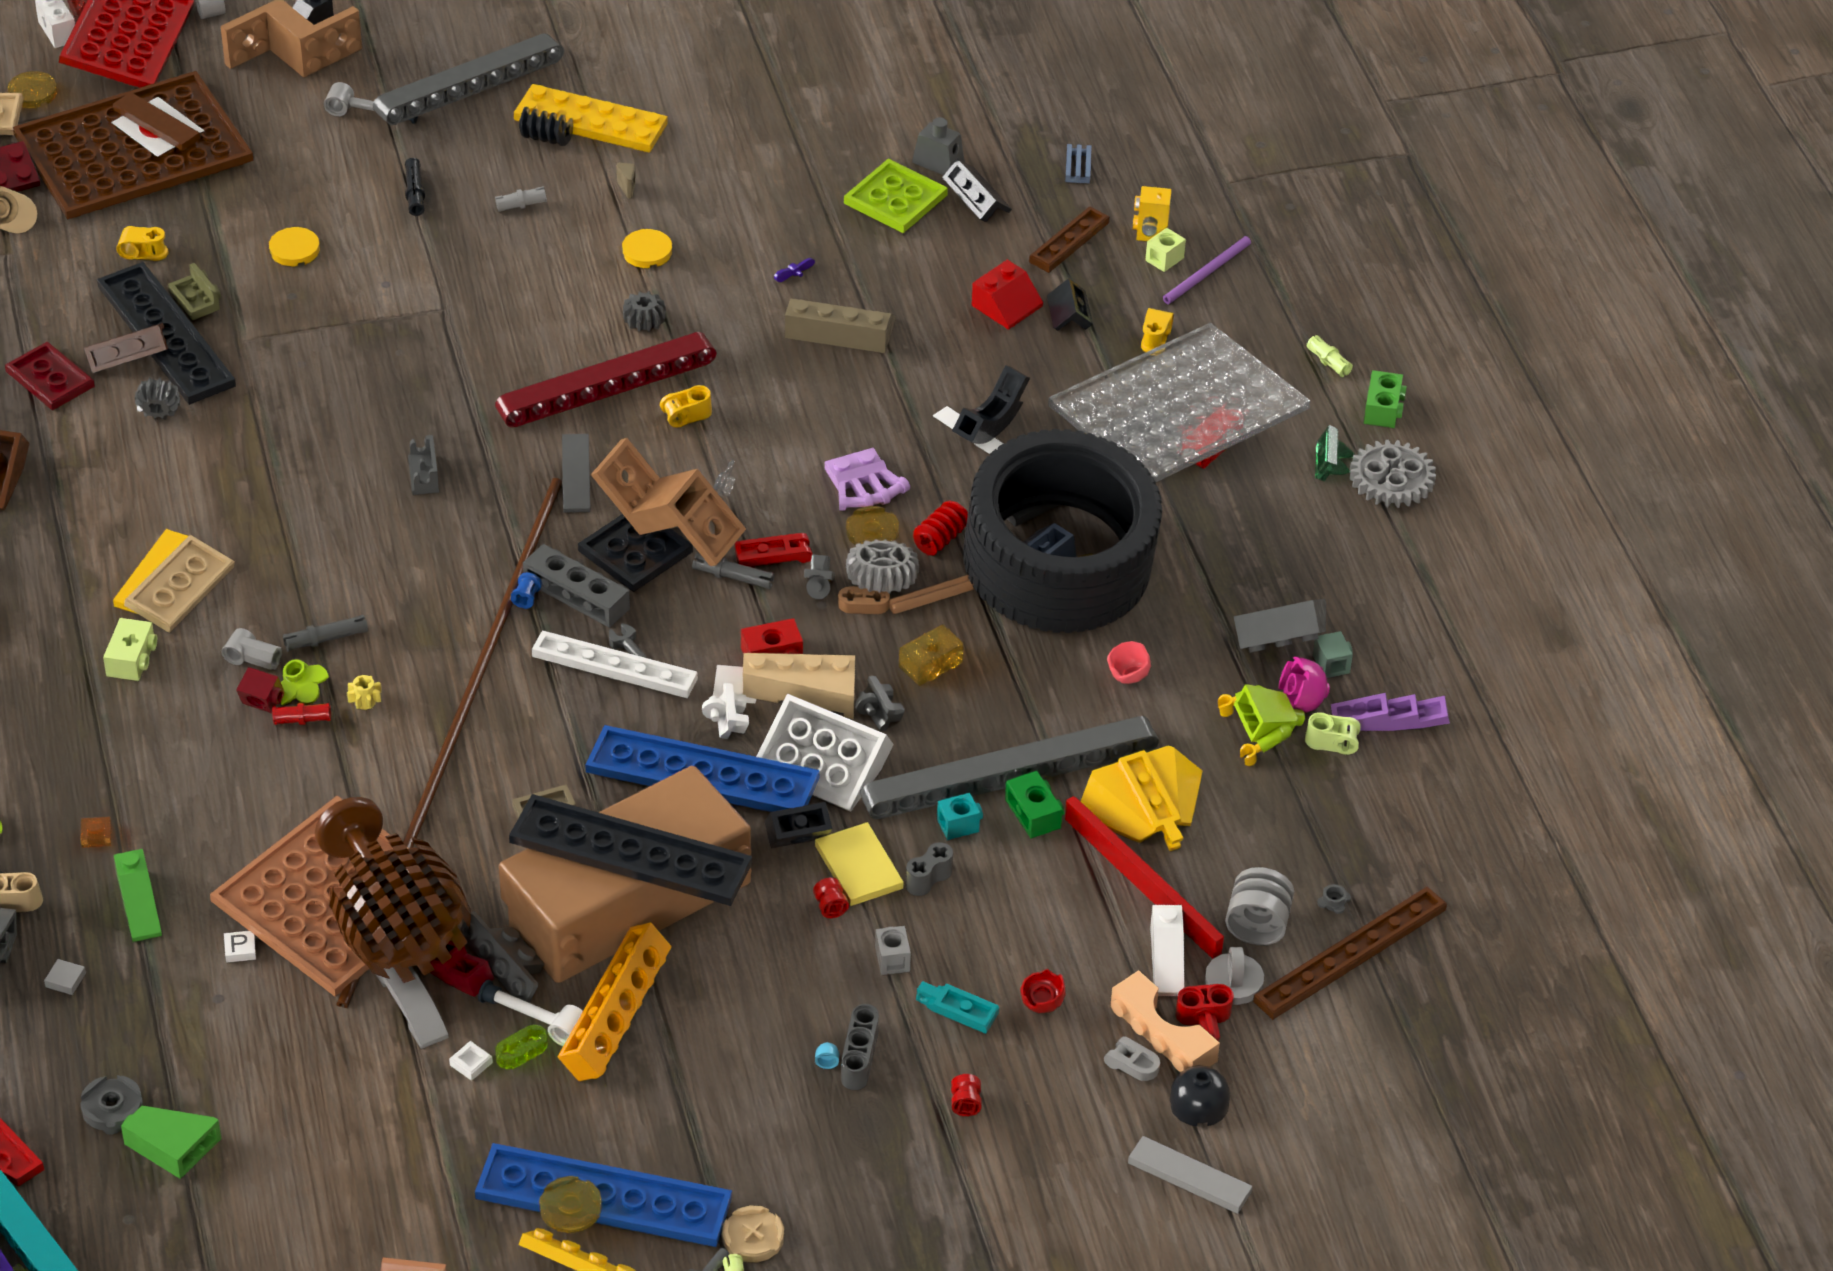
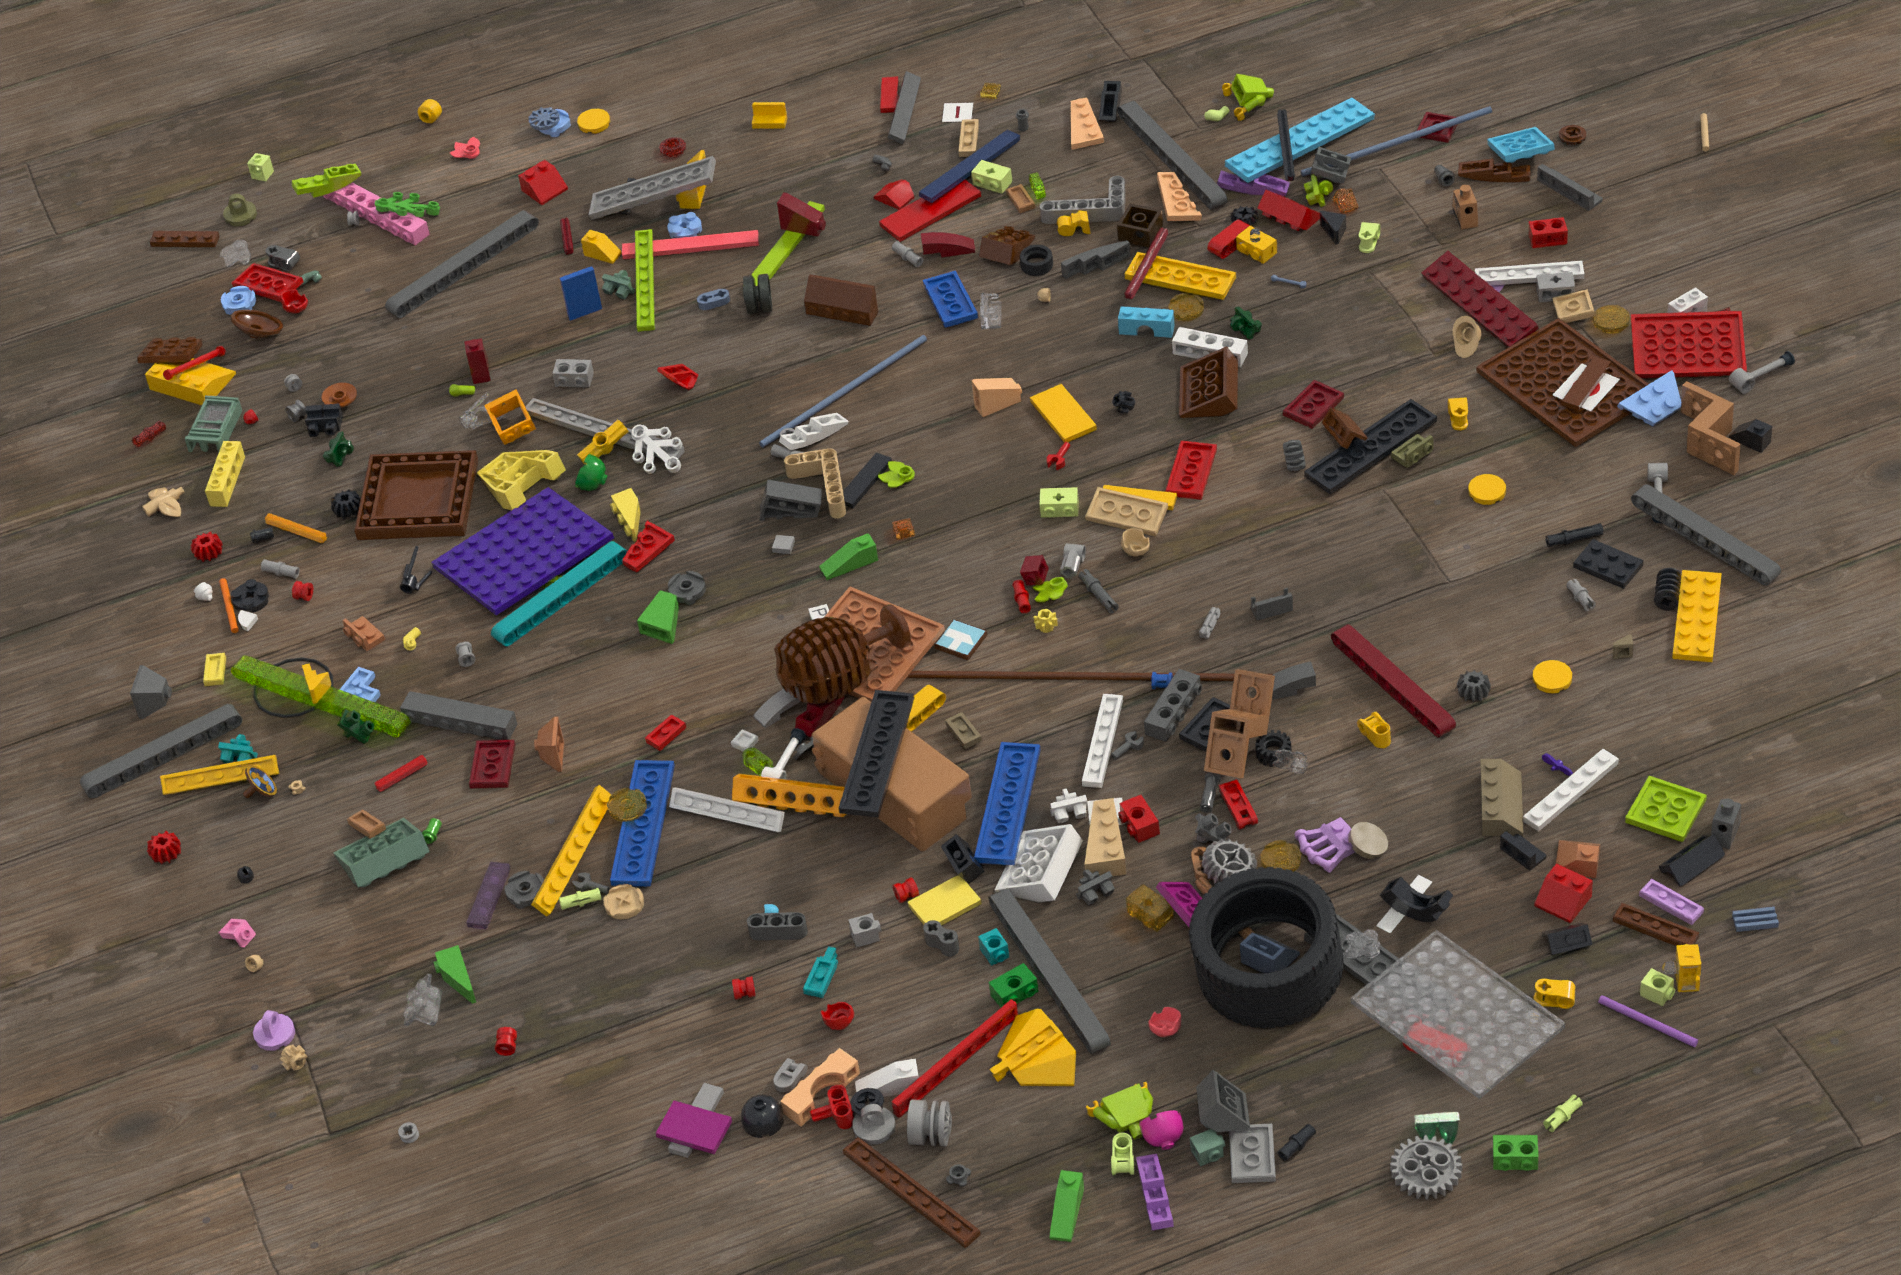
camera: 90 degrees right, 0 degrees up
none -> red plate [645,714,686,751]
none -> magenta tile [656,1100,732,1155]
none -> white plate [669,787,785,832]
none -> black gear [850,1088,885,1117]
none -> yellow beam [906,685,946,731]
none -> tile [935,619,987,661]
none -> red bar [1047,442,1070,470]
none -> bright green slope [1049,1170,1084,1242]
none -> tan hair [1121,528,1150,557]
none -> magenta tile [1156,882,1202,927]
none -> red tile [1165,441,1217,500]
none -> light grey axle [1199,607,1220,639]
none -> light grey tile [1229,1123,1276,1183]
none -> black pin [1277,1124,1316,1161]
none -> tile [1348,822,1388,859]
none -> black panel [1500,831,1546,871]
none -> white plate [1523,749,1619,832]
none -> nougat slope [1556,840,1601,878]
none -> black plate [1573,539,1644,589]
none -> light blue wing [1617,370,1681,426]
none -> lavender tile [1639,879,1704,925]

